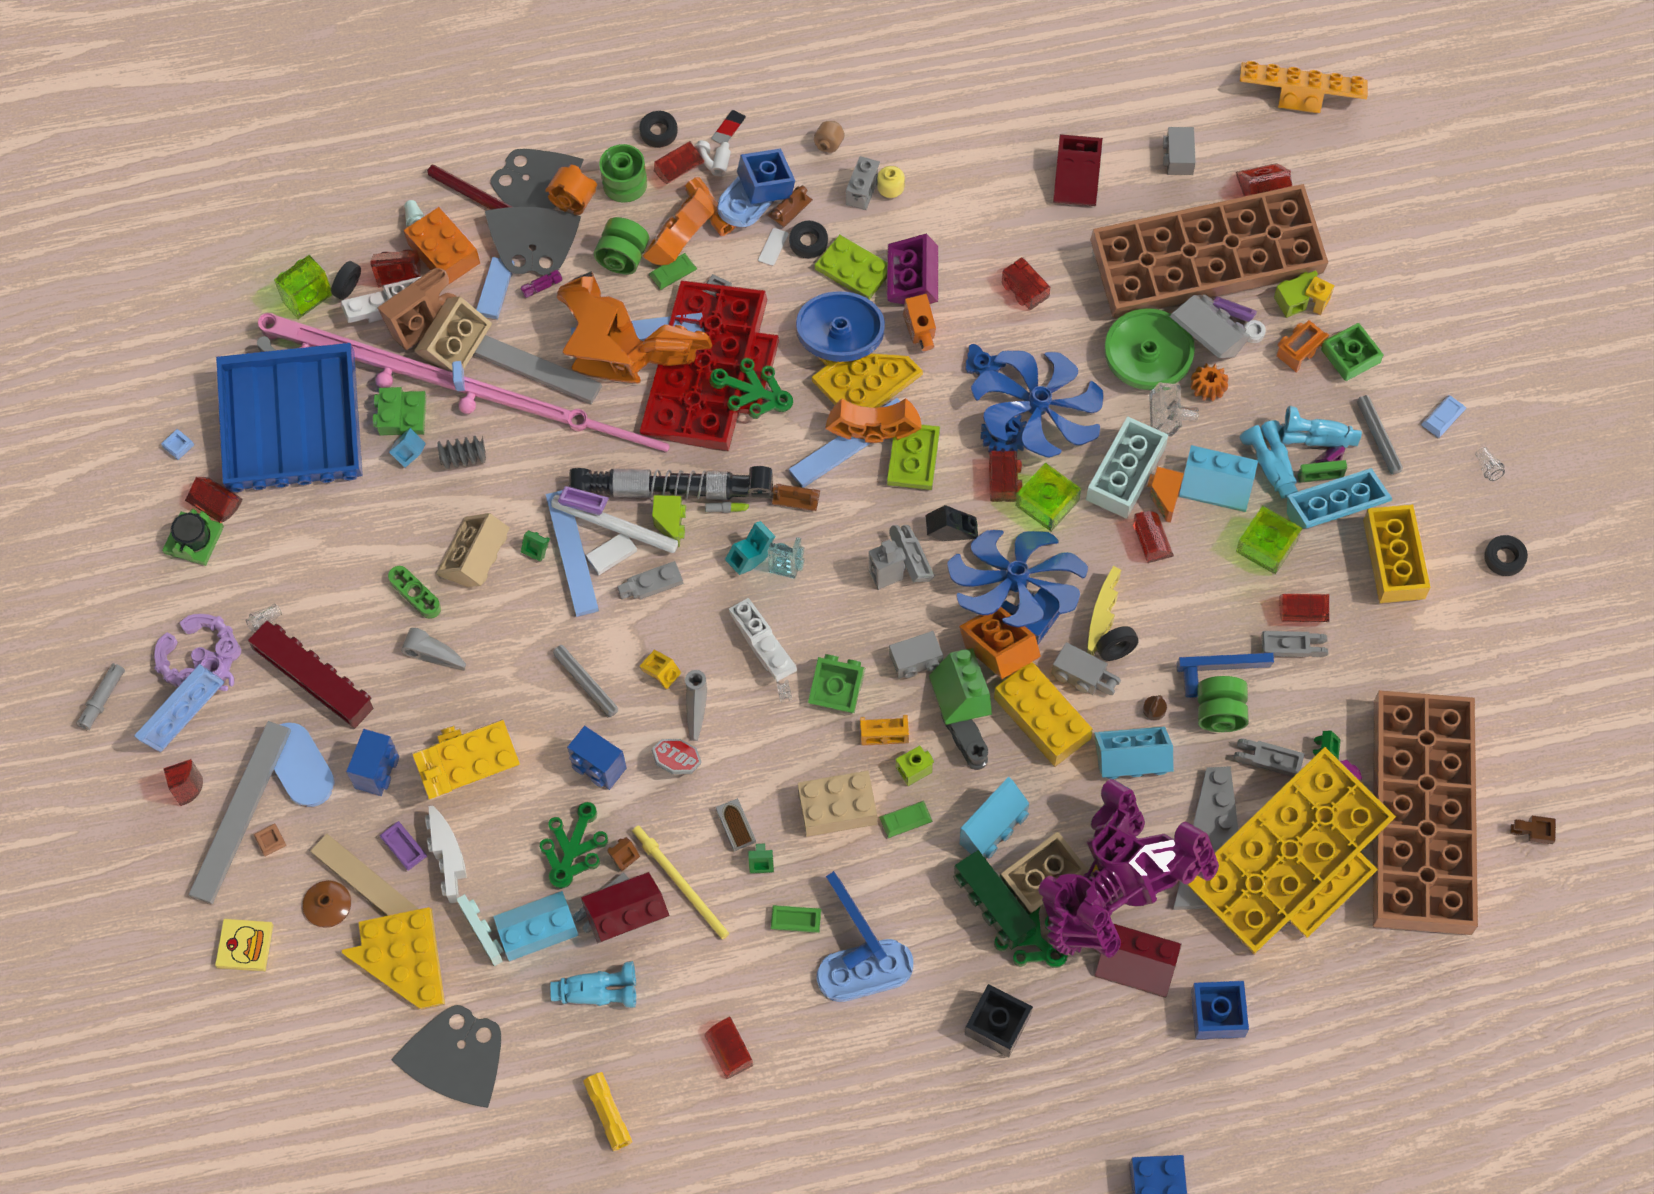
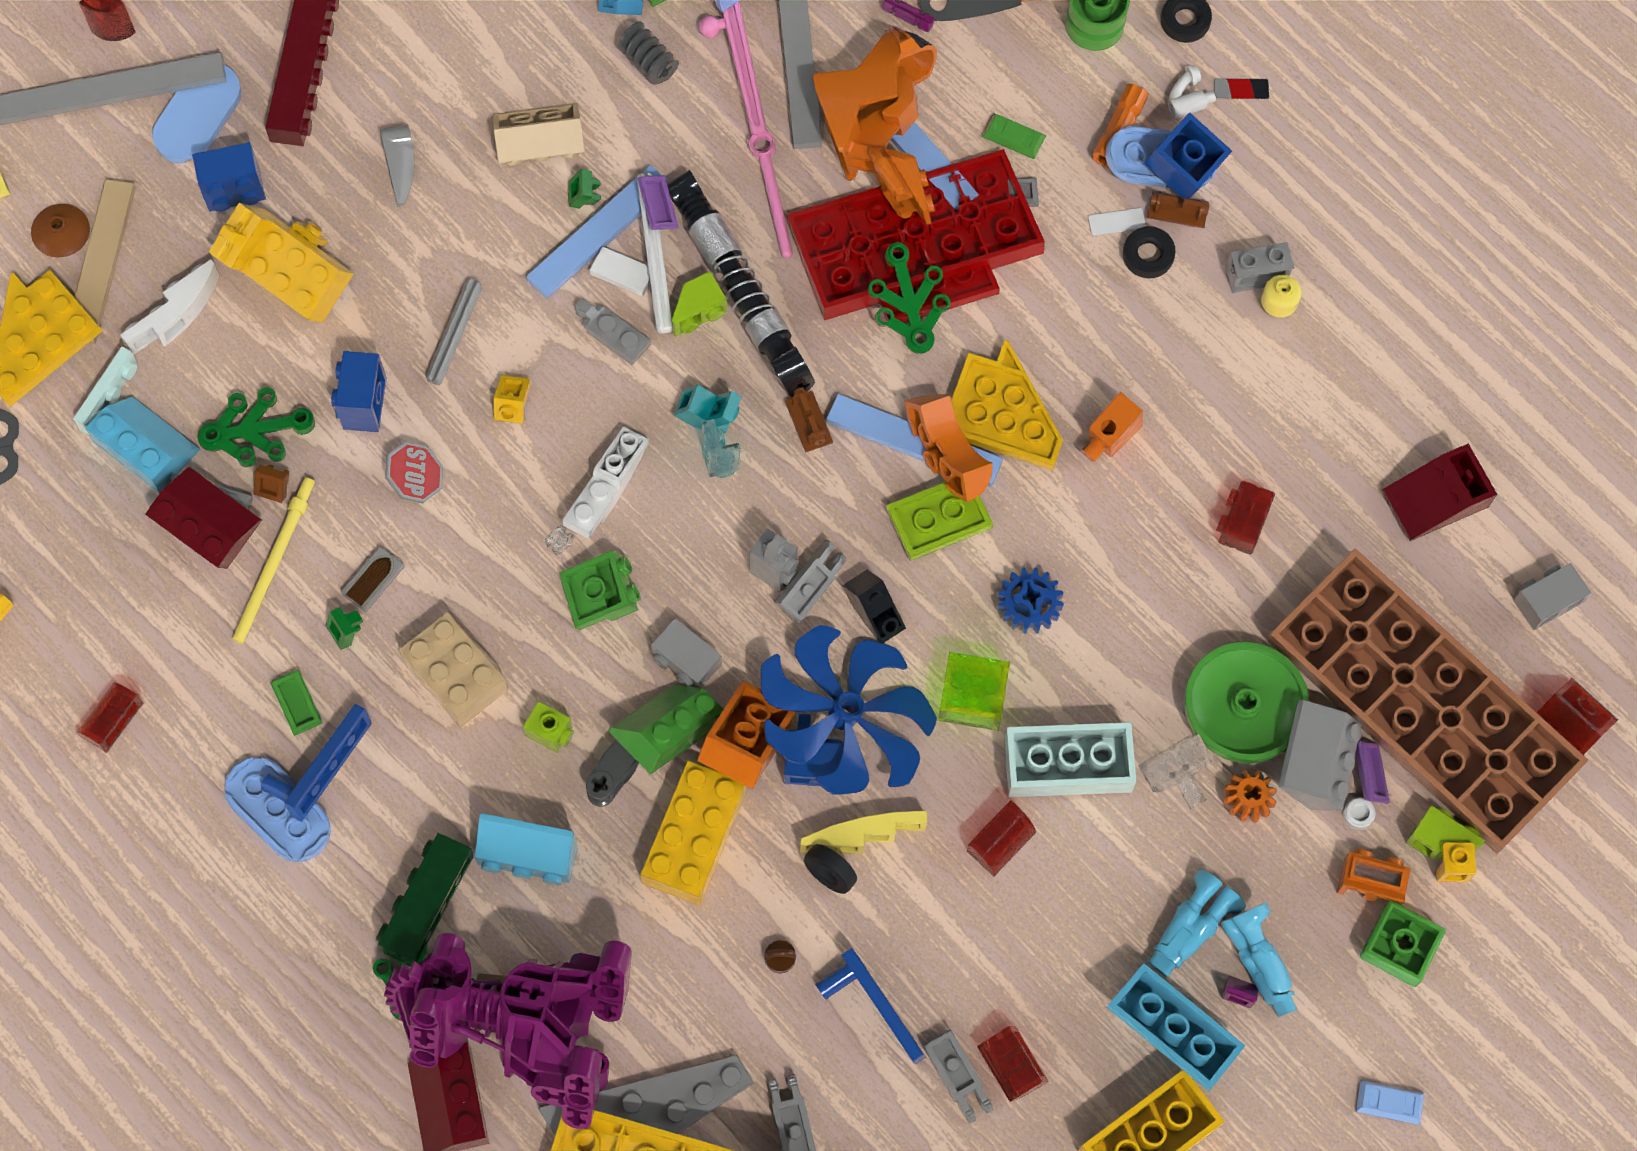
camera: 55 degrees right, 5 degrees up
nougat tile [253,823,287,857] -> none
medium lavender tile [379,821,427,871] -> none
bright green beam [388,566,441,619] -> none
medium azure piece [550,961,637,1008] -> none
bright green wheel [594,217,649,275] -> none
orange brick [643,187,714,265] -> none
clear red brick [654,141,704,184] -> none
light grey piece [685,670,707,741] -> none
light grey piece [705,502,749,513] -> none
blue dish [796,291,885,362] -> none
medium nougat head [813,121,845,153] -> none
lime plate [815,234,888,300] -> none
light orange hinge [860,715,909,746] -> none
bright green tile [879,800,933,838] -> none
magenta slope [887,233,938,304] -> none
black brick [965,984,1033,1058] -> none
blue animal [966,344,1006,376] -> none
blue piece [971,351,1103,458] -> none
clear red brick [989,451,1022,502] -> none
tan slope [999,832,1086,914] -> none
light grey brick [1051,642,1121,695] -> none
medium azure slope [1094,726,1174,779] -> none
orange slope [1147,466,1184,523] -> none
medium azure slope [1179,445,1258,512] -> none
bright green wheel [1197,676,1249,732] -> none
clear neon green brick [1236,505,1303,575] -> none
bright green tile [1298,460,1347,483] -> none
light grey axle [1357,395,1403,475] -> none

